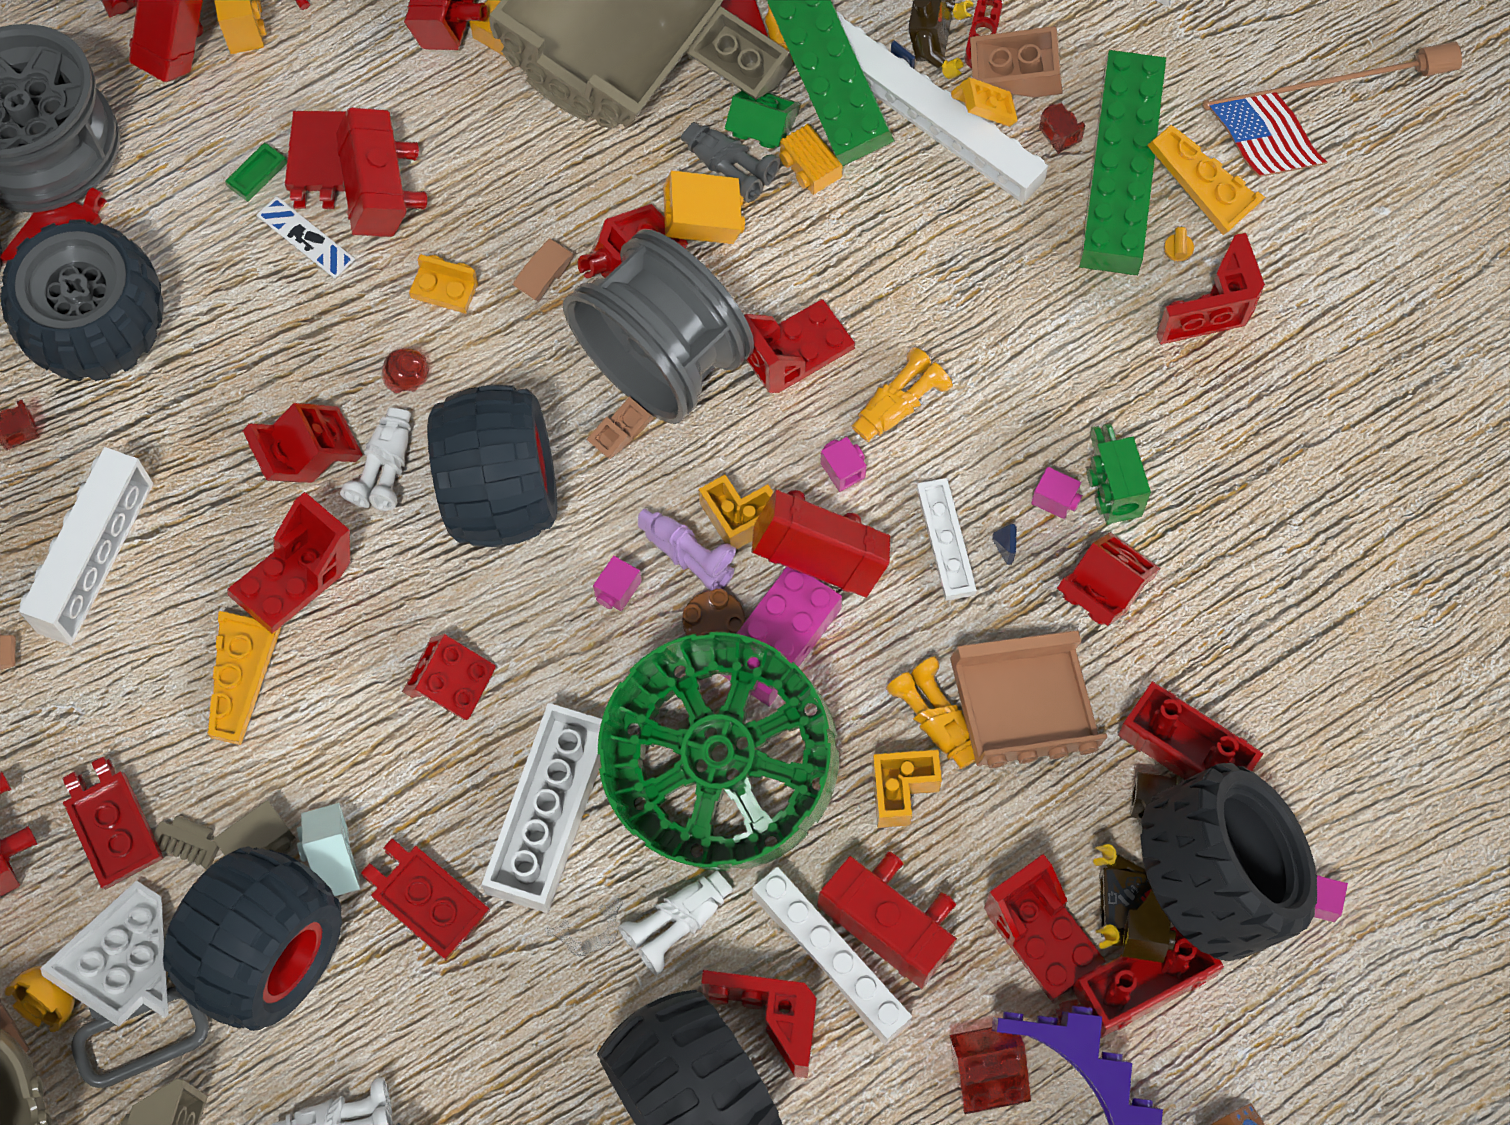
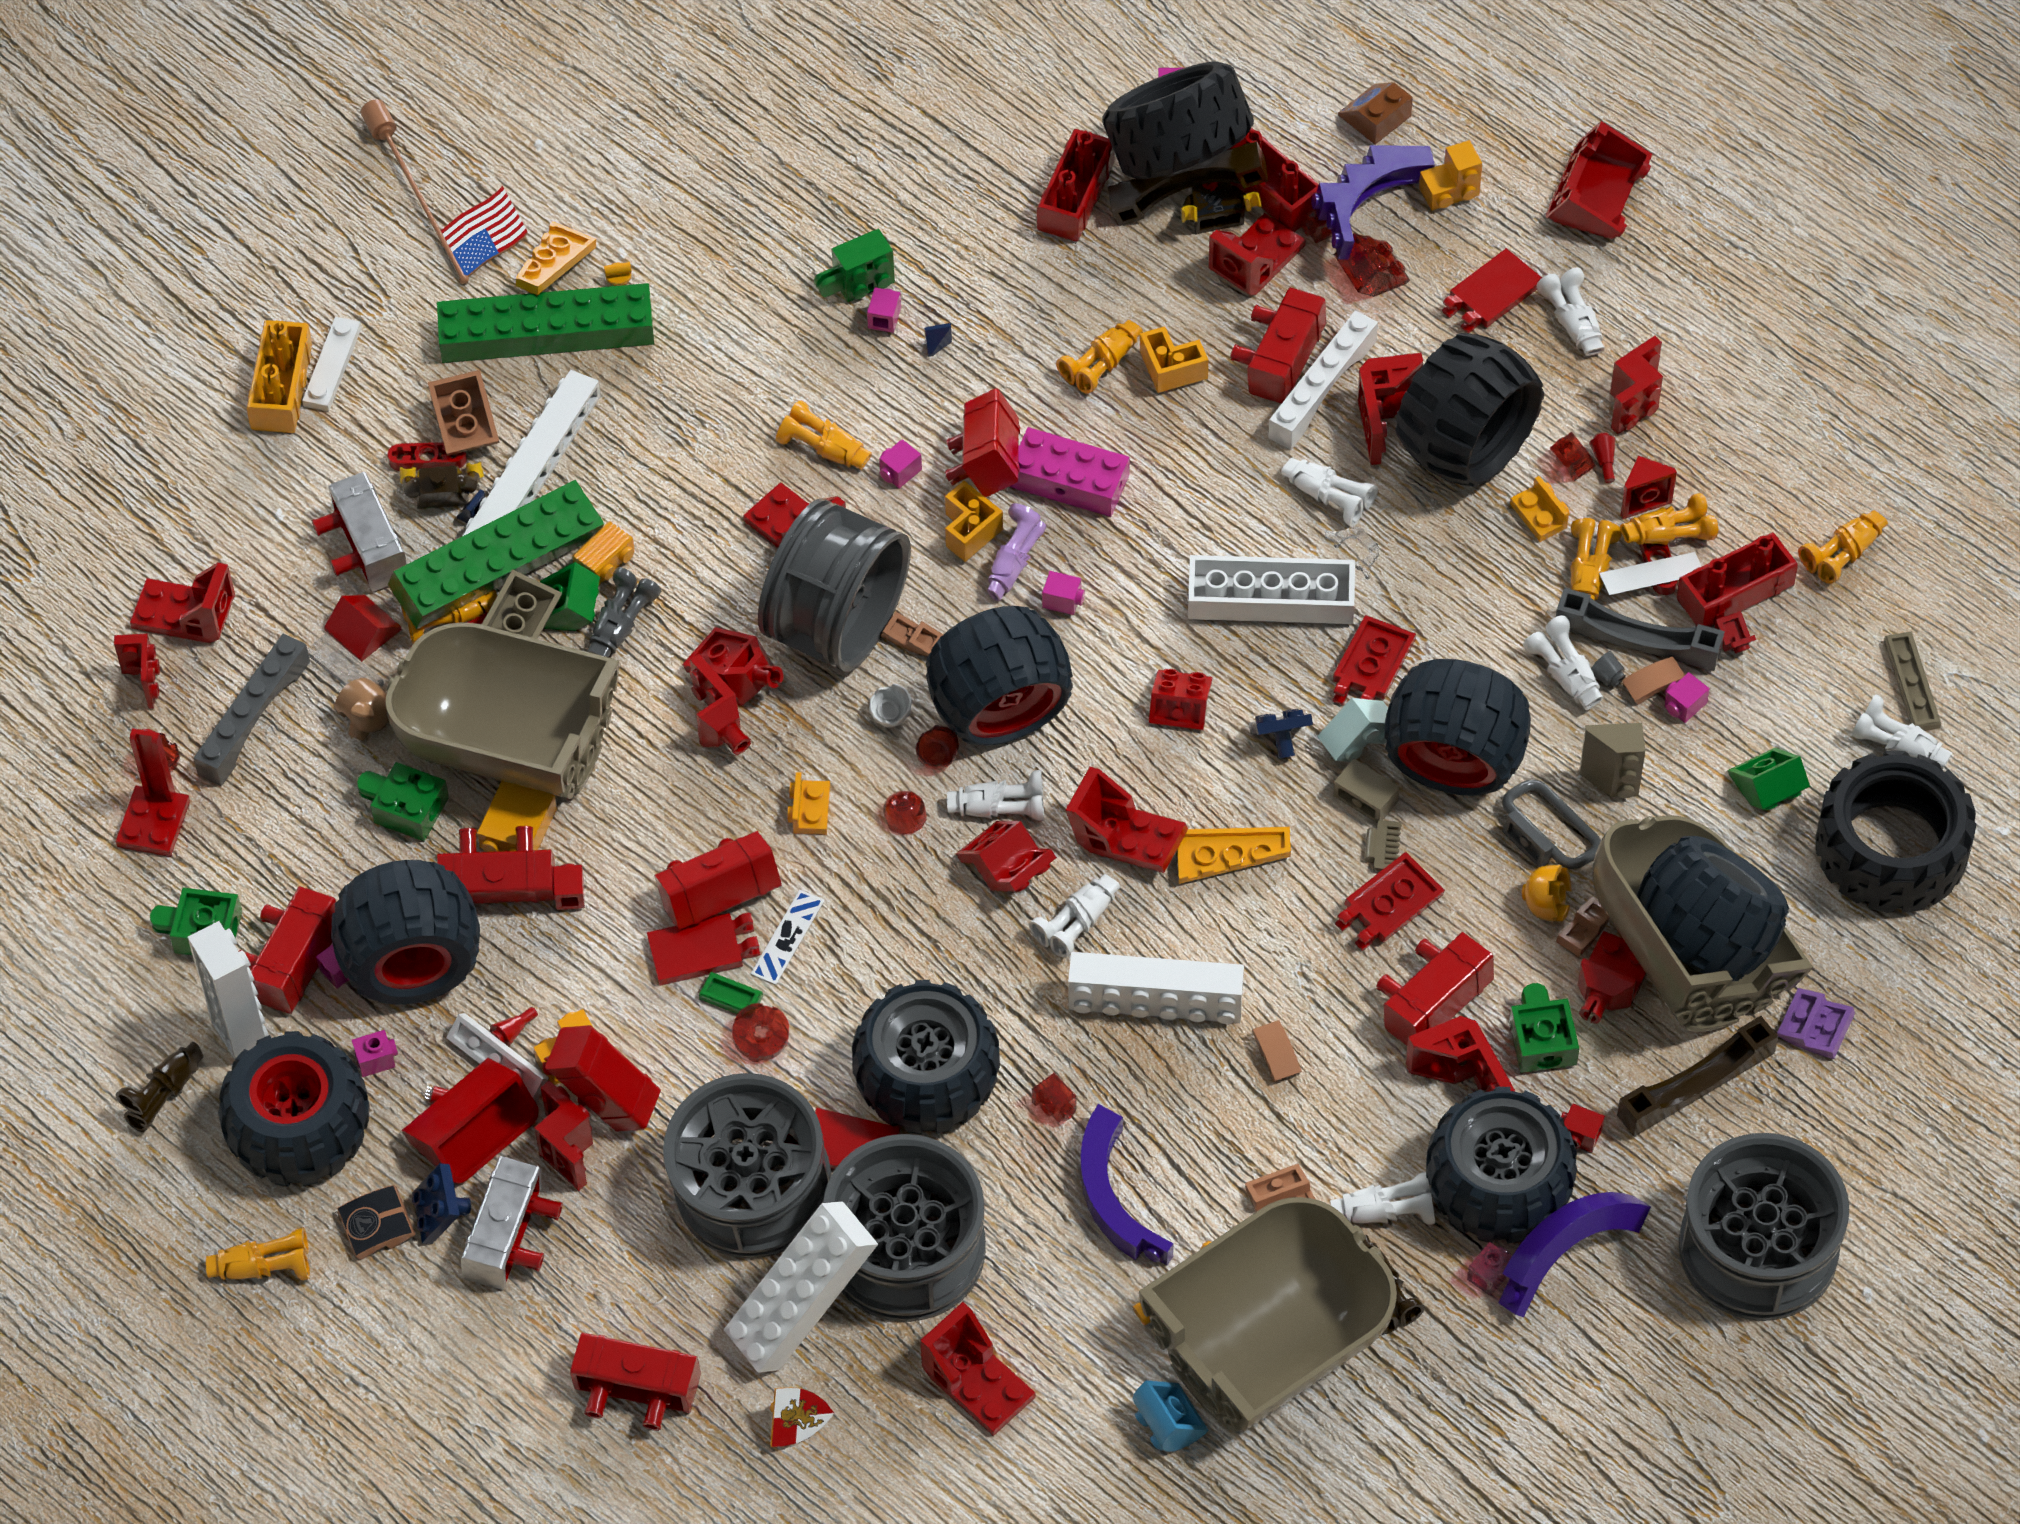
camera: 105 degrees left, 10 degrees down
white wing [41,881,169,1027] -> none
nougat slope [512,238,575,302] -> none
green wheel [598,632,839,871] -> none
light orange brick [663,170,745,244] -> none
dark orange dish [682,588,745,636] -> none
white plate [916,478,977,601] -> none
nougat panel [950,630,1107,768] -> none
light orange bracket [951,77,1018,127] -> none
clear red brick [1039,102,1086,154] -> none
red bracket [1057,532,1161,626] -> none
red bracket [1156,233,1265,345] -> none
none -> red brick [553,863,585,910]
none -> red plate [690,654,751,755]
none -> clear red plate [732,1003,789,1062]
none -> white hair [869,683,912,728]
none -> white piece [1029,874,1120,957]
none -> dark blue plate [1249,709,1313,758]

